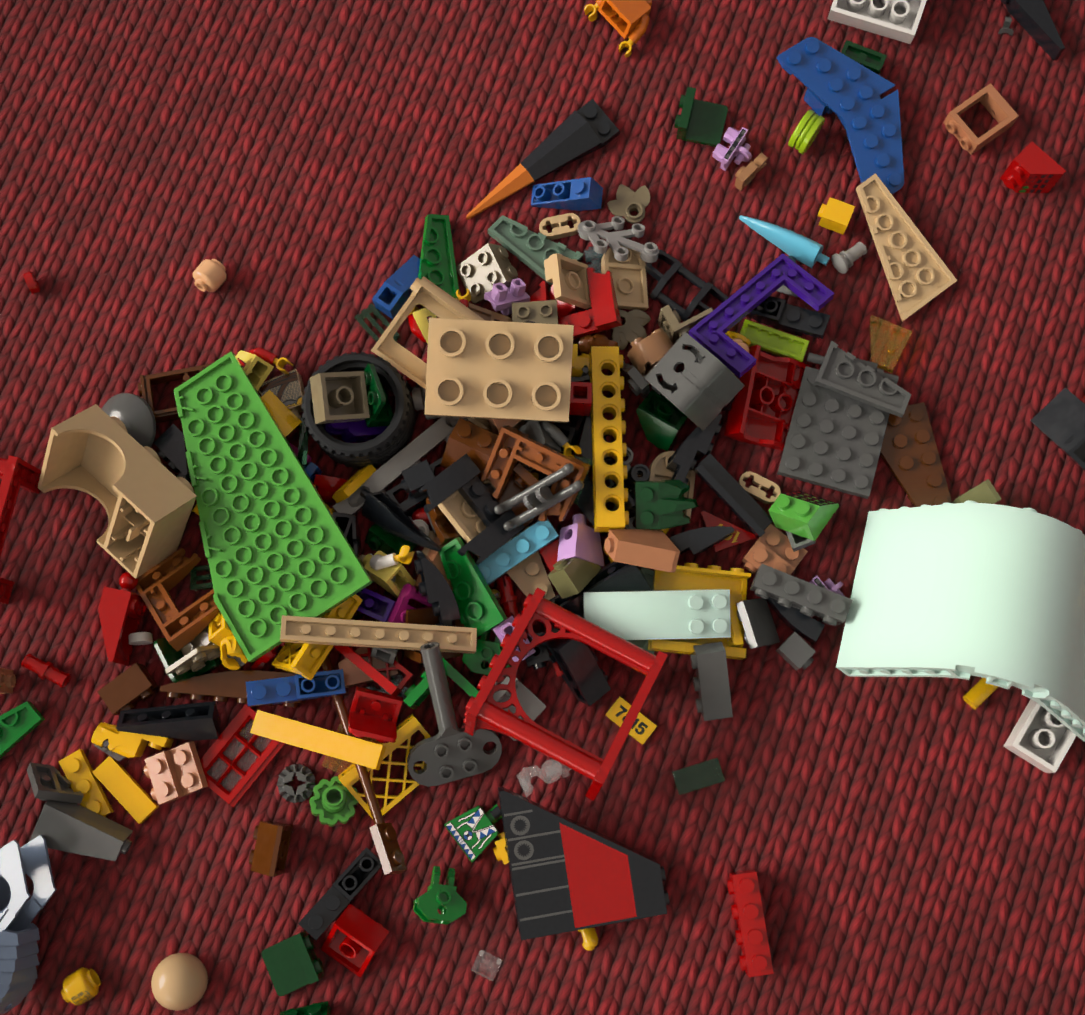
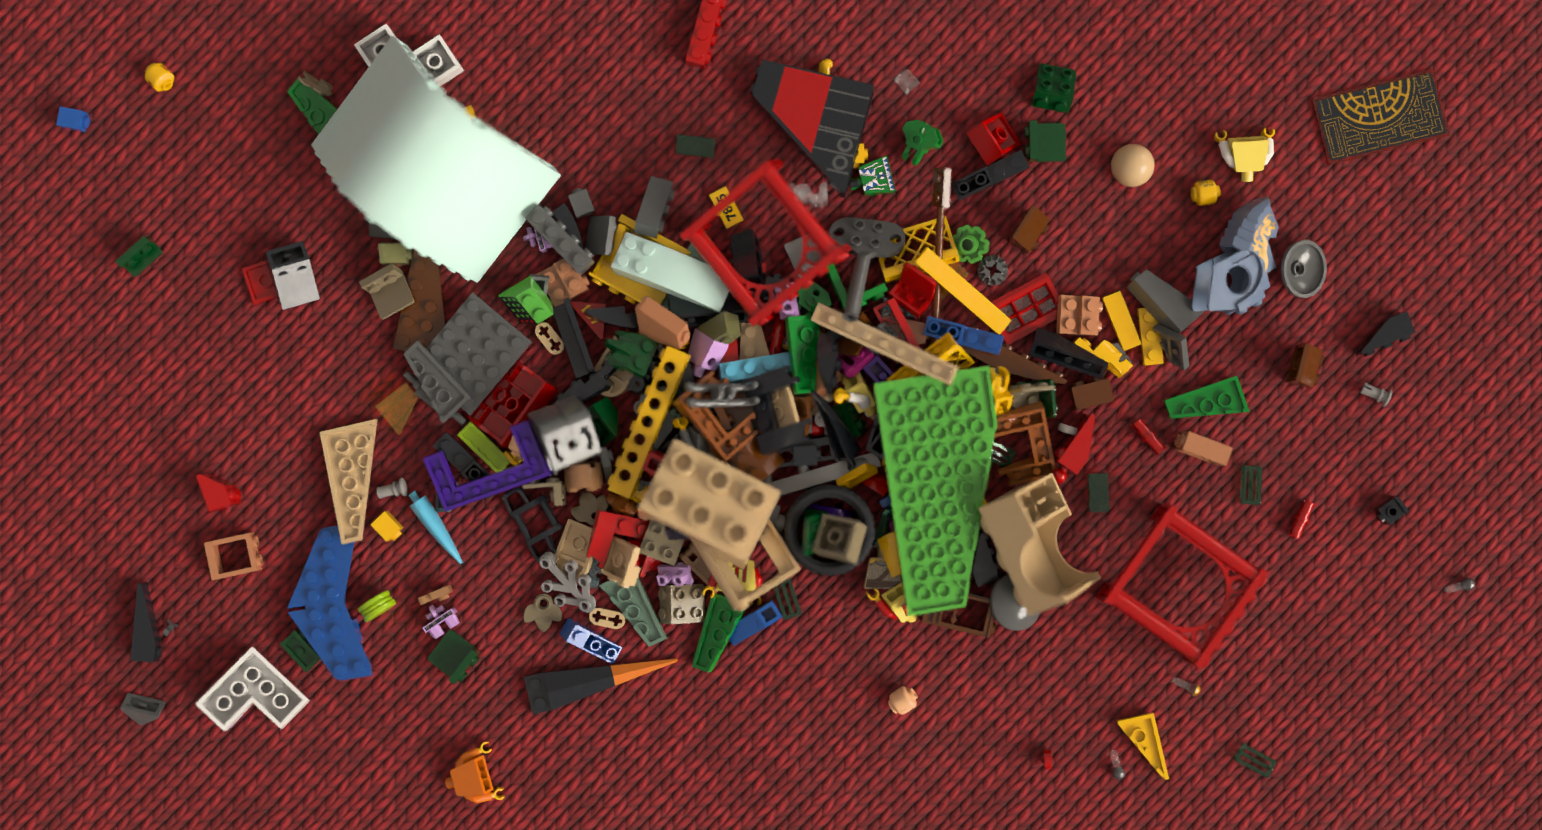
camera: 165 degrees left, 10 degrees up
none -> dark tan bracket [359,263,415,320]
none -> clear green tile [1087,473,1110,512]

